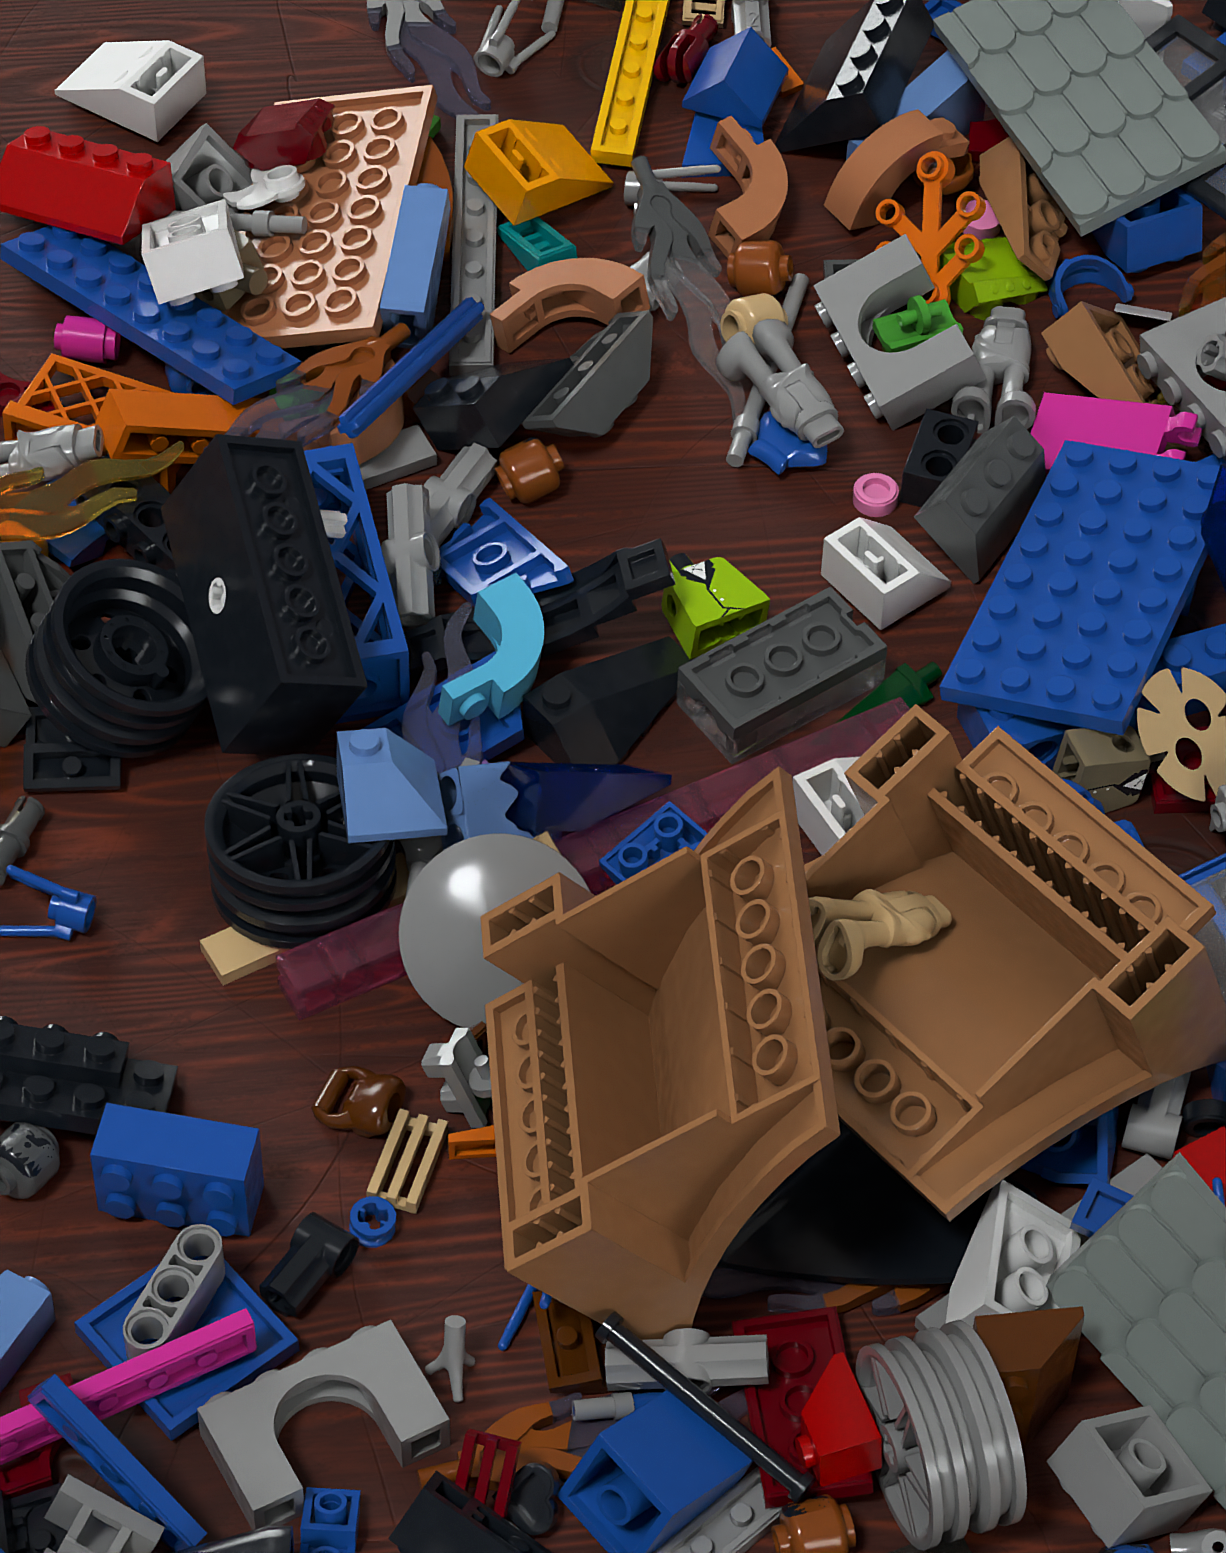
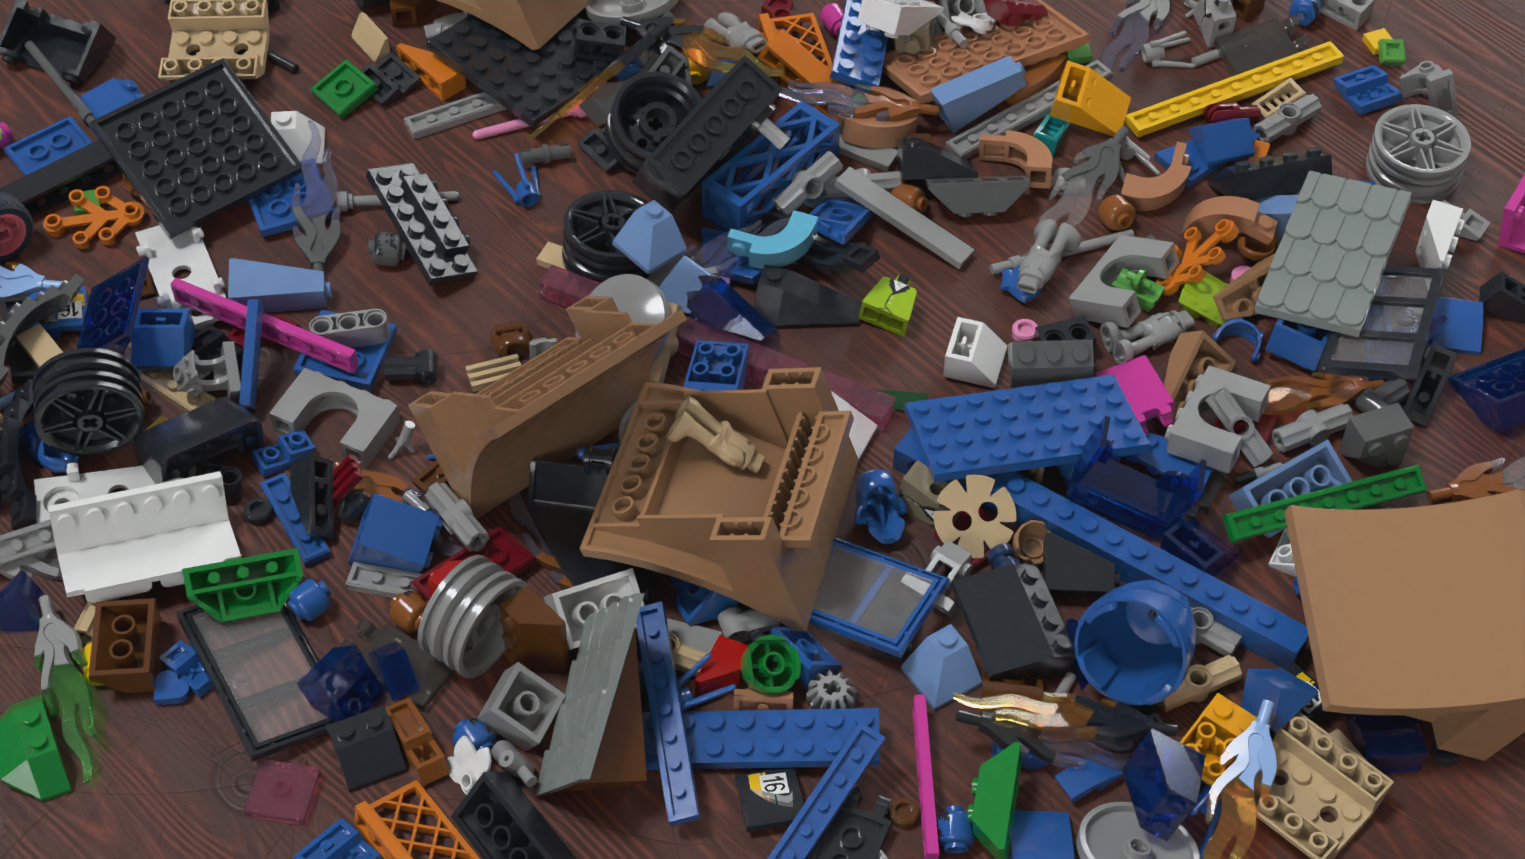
camera: 55 degrees right, 0 degrees up
blue brick [90,1103,264,1237] -> none
blue axle [337,297,485,438] -> none
blue bush [349,1196,396,1248] -> none
black bar [595,1312,817,1504] -> none
dark grey piece [677,586,888,764] -> none
tan head [720,293,788,344] -> none
white sticker [1114,303,1172,321] -> none
none -> light grey tile [834,167,975,269]

